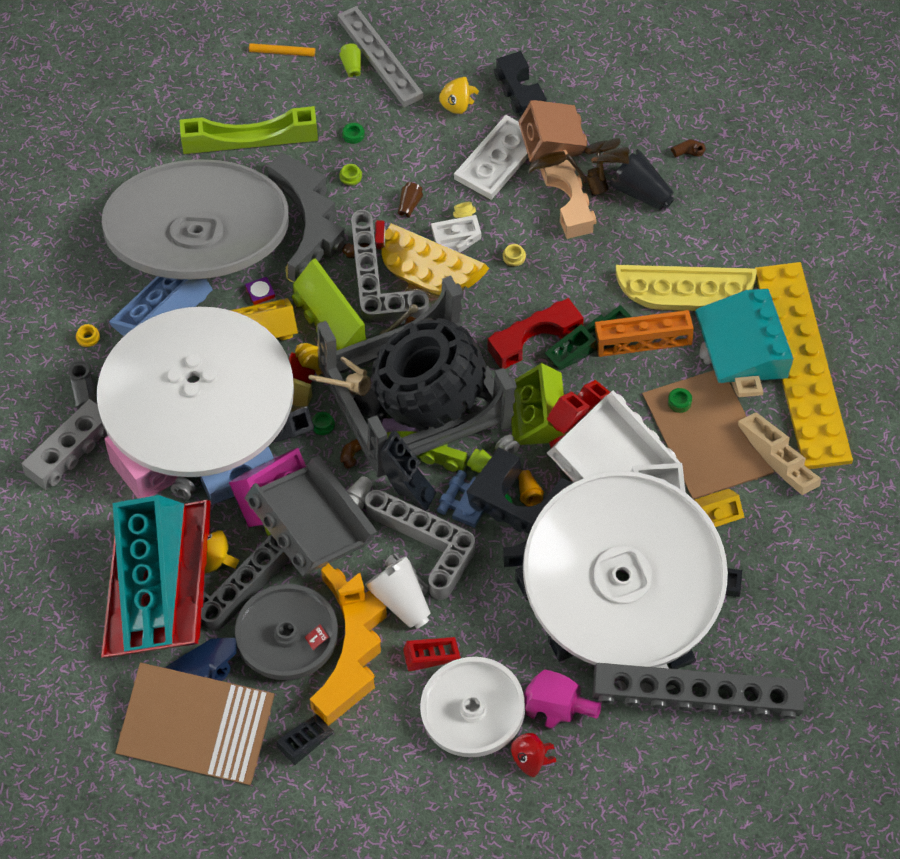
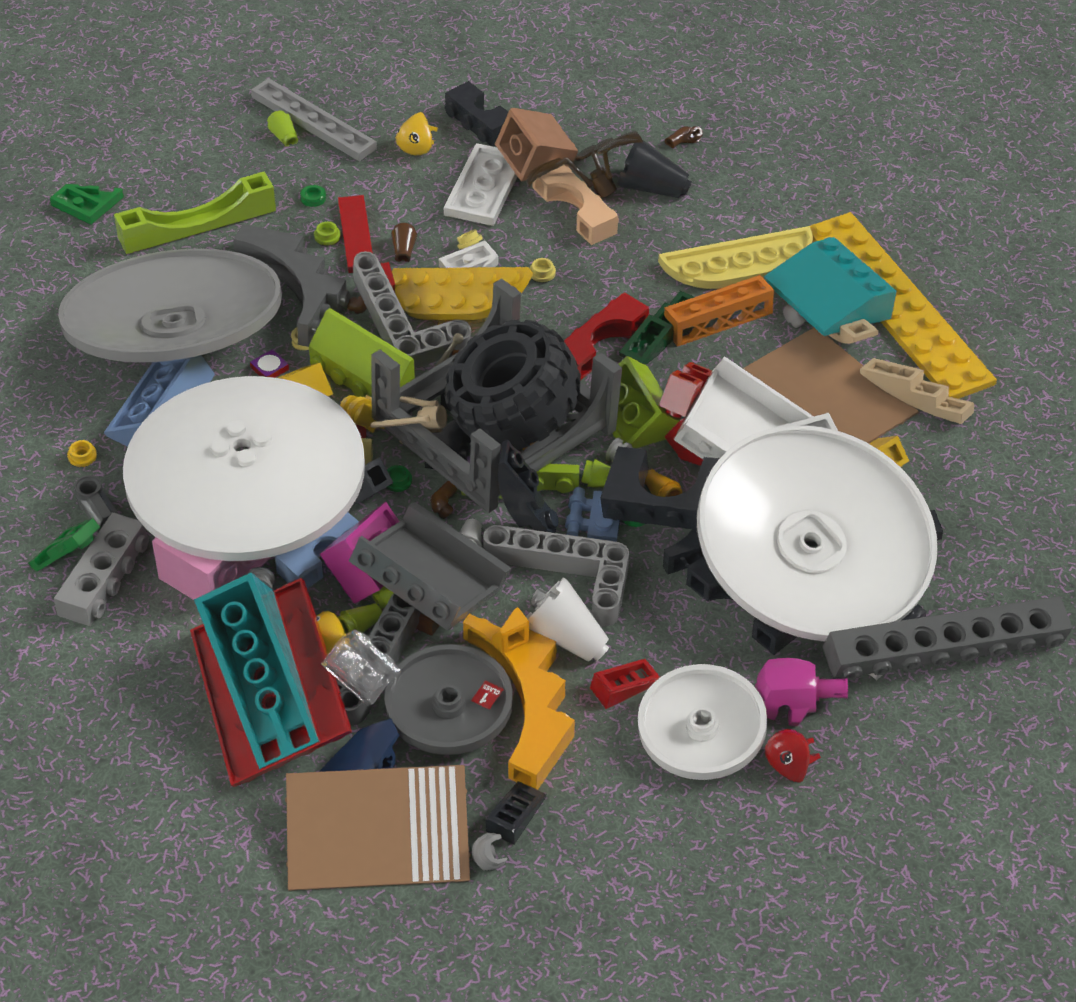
camera: 20 degrees left, 10 degrees down
light orange bar [249,43,316,57] -> none
green tile [668,388,692,413] -> none
none -> green wing [28,518,100,572]
none -> green wing [50,184,124,225]
none -> clear bracket [321,629,401,706]
none -> red tile [338,195,373,273]
none -> lime cone [338,603,382,637]
none -> light grey arm [472,833,508,870]

